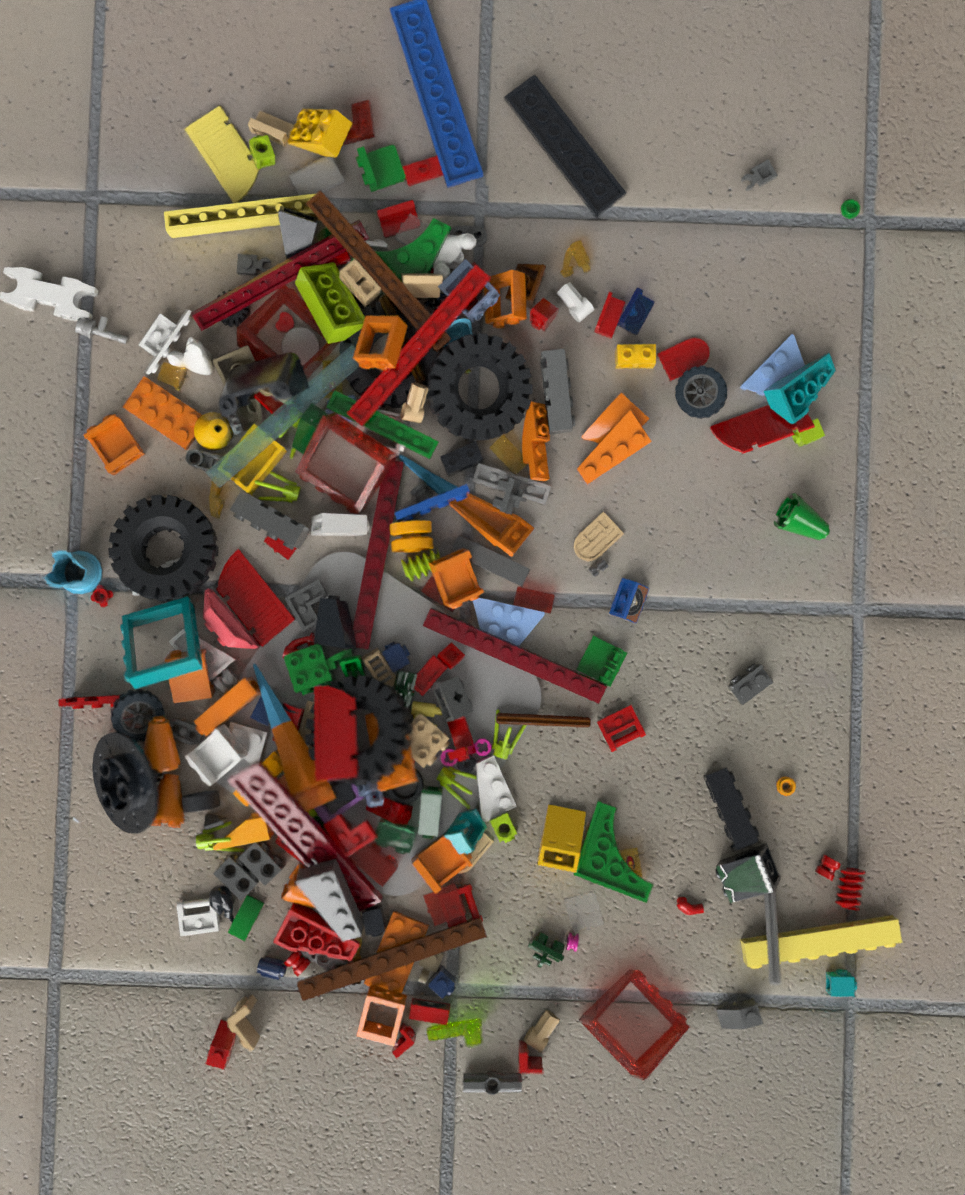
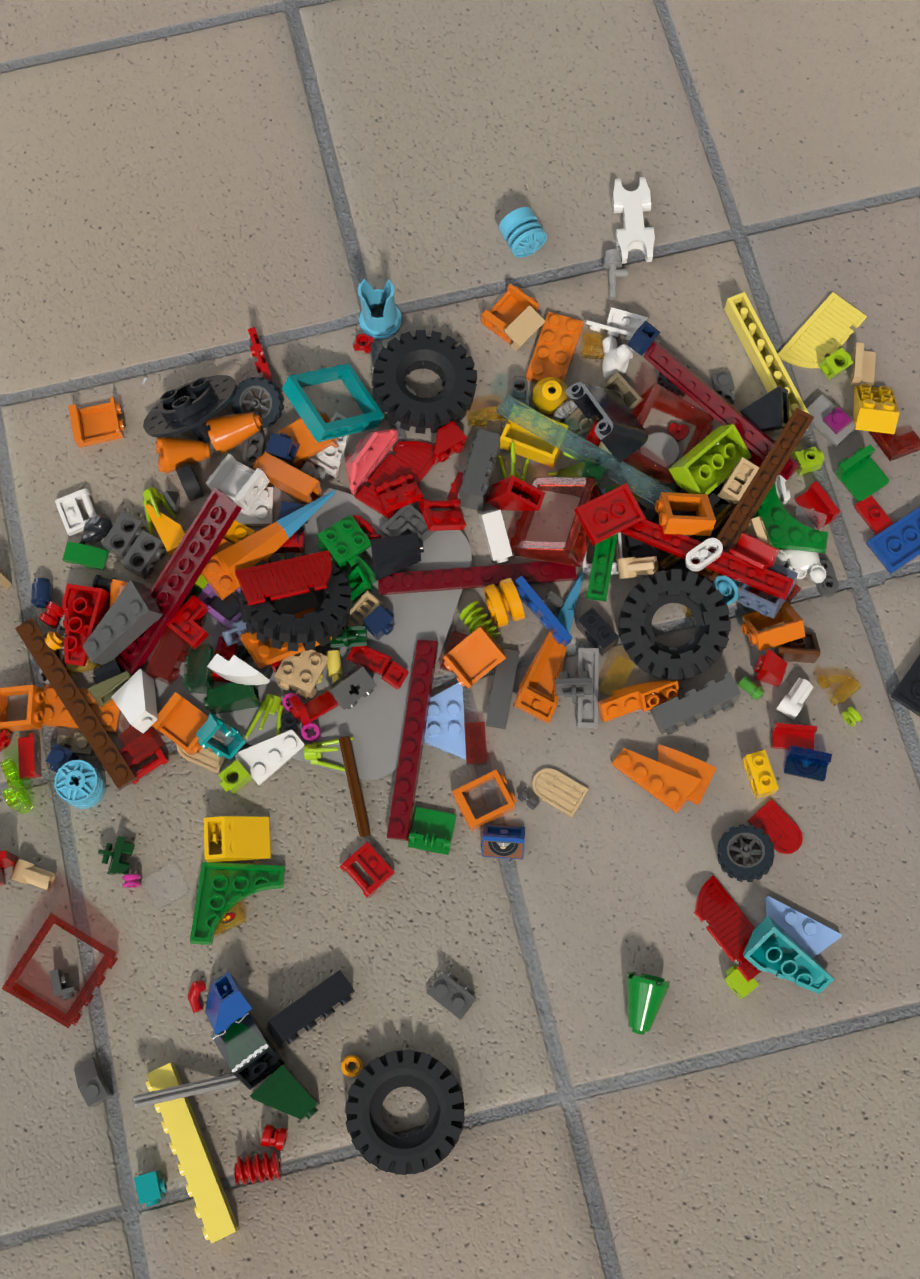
camera: 70 degrees right, 15 degrees down
none -> light orange plate [45,631,64,650]
none -> dark grey bracket [49,969,80,1000]
none -> medium azure wheel [54,760,106,809]
none -> orange panel [68,397,125,448]
none -> olive slope [88,671,131,707]
none -> black bush [92,574,117,593]
none -> white slope [111,669,158,733]
none -> blue slope [205,971,252,1035]
none -> white slope [207,654,270,685]
none -> dark green slope [250,1064,320,1120]
none -> dark blue brick [266,433,300,463]
none -> black tyre [345,1050,465,1175]
none -> red plate [374,473,423,513]
none -> red plate [419,498,467,531]
none -> red slope [432,421,467,465]
none -> orange window [452,769,517,831]
none -> red slope [485,475,545,511]
none -> medium azure wheel [499,207,547,258]
none -> tan panel [504,306,546,352]
none -> red plate [574,483,646,546]
none -> dark blue brick [627,321,661,356]
none -> white plate [685,538,723,571]
none -> red panel [728,532,780,569]
none -> bright green pin [738,676,765,700]
none -> lime brick [792,446,824,476]
none -> magenta plate [823,407,852,434]
none -> lime bush [841,706,862,727]

